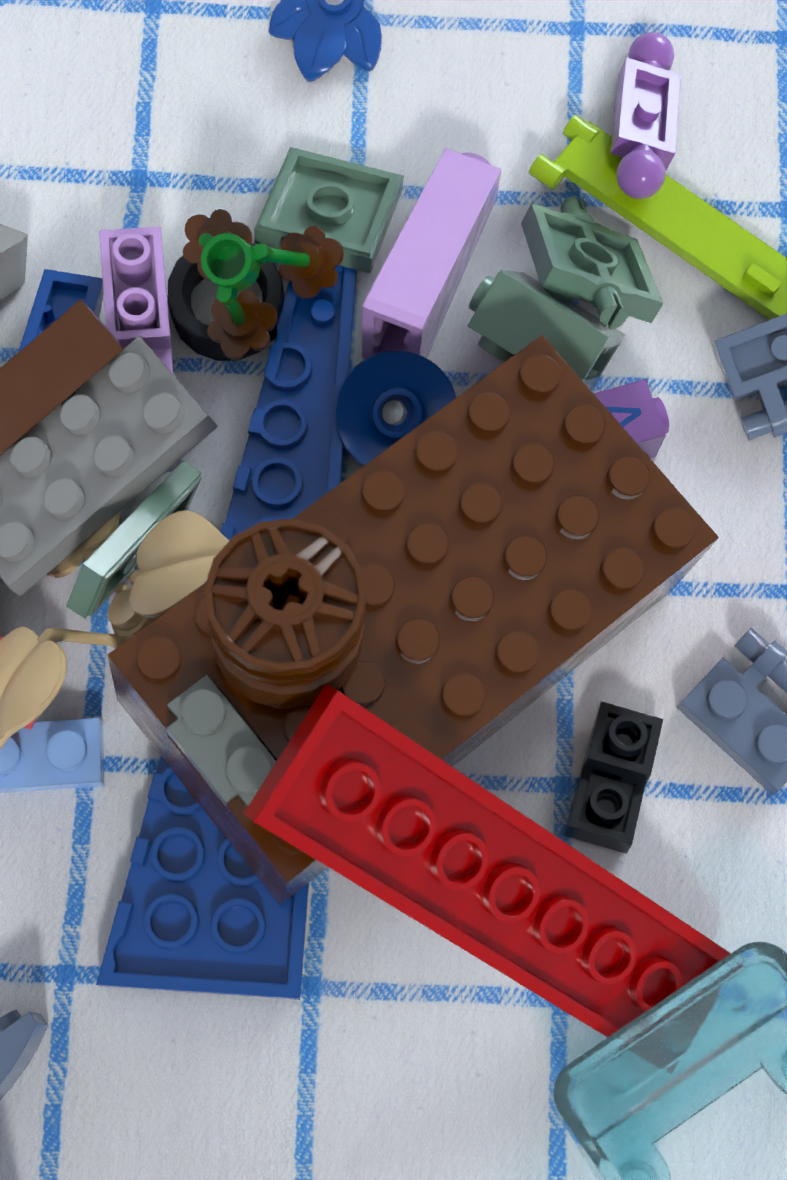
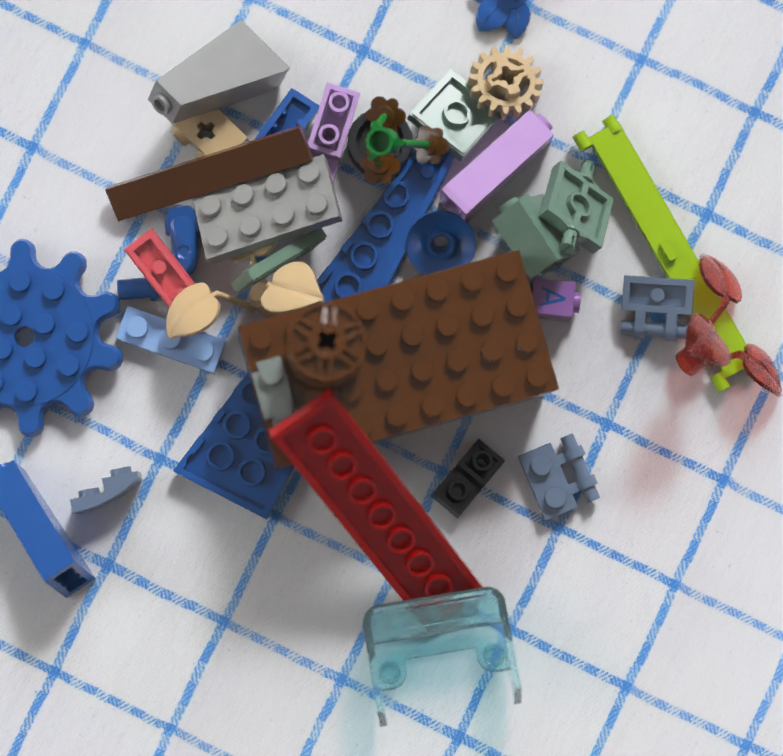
camera: 25 degrees right, 10 degrees up
medium lavender plate [610,32,681,199] -> none
none -> tan gear [467,45,544,120]

